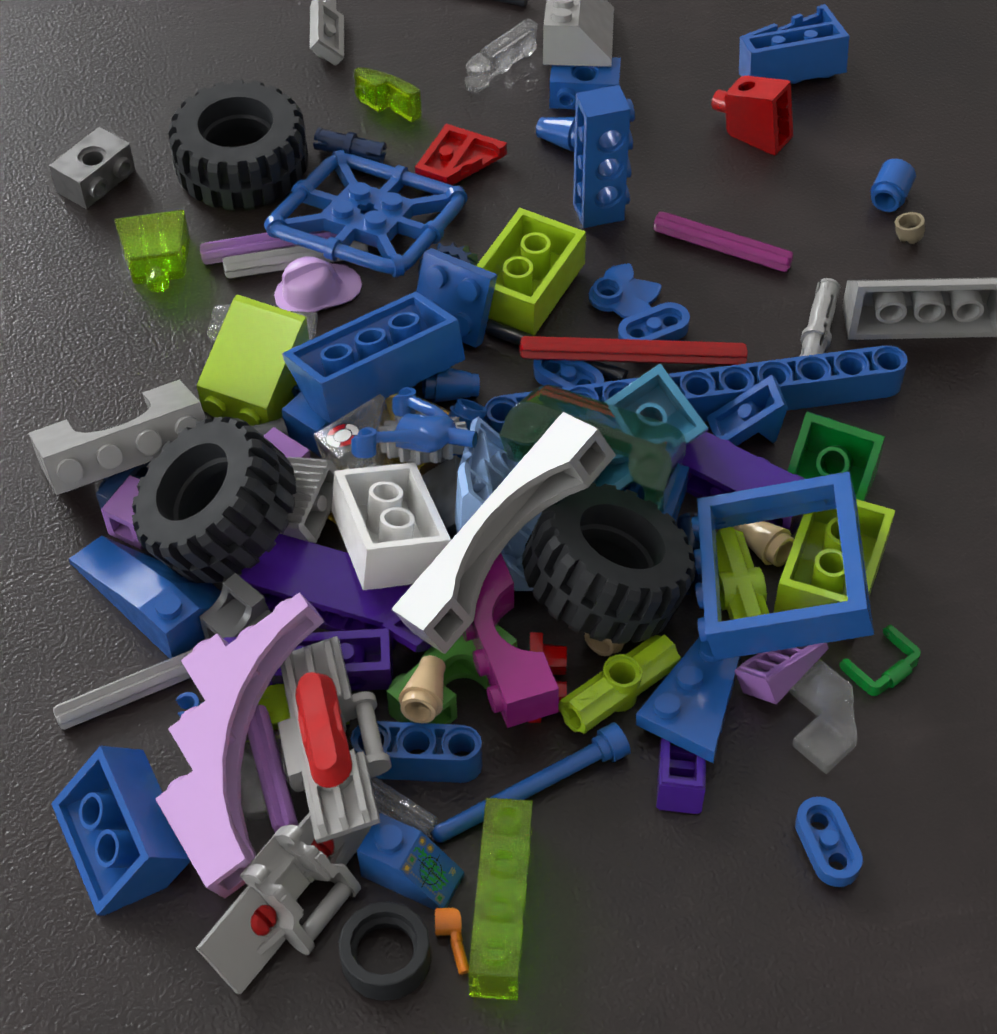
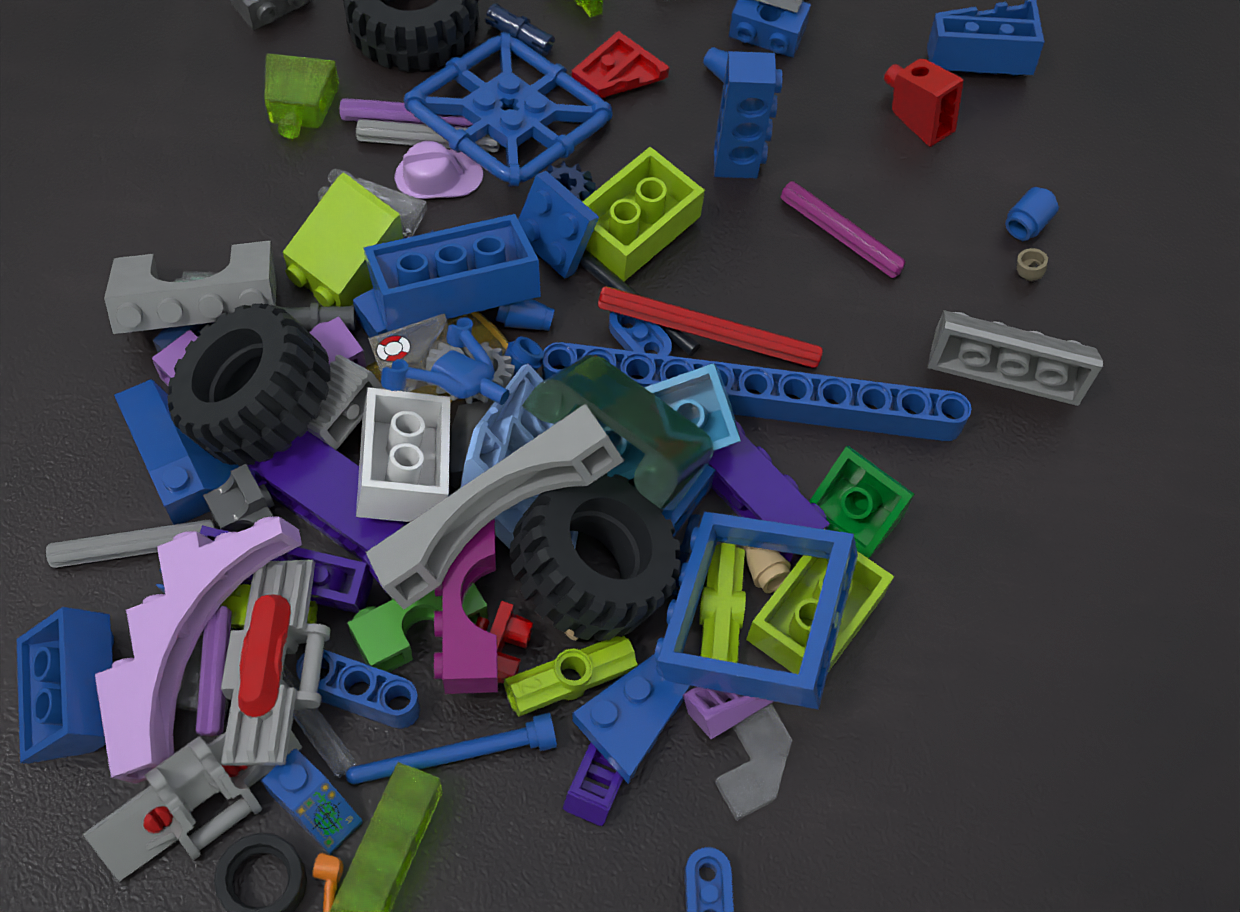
camera: 10 degrees right, 10 degrees up
tan cone [399,655,446,723] -> none
blue plate [589,263,662,319] -> none
blue plate [618,302,690,341] -> none
blue slope [707,375,788,446] -> none
light grey pin [800,278,841,356] -> none
green piece [839,625,921,696] -> none

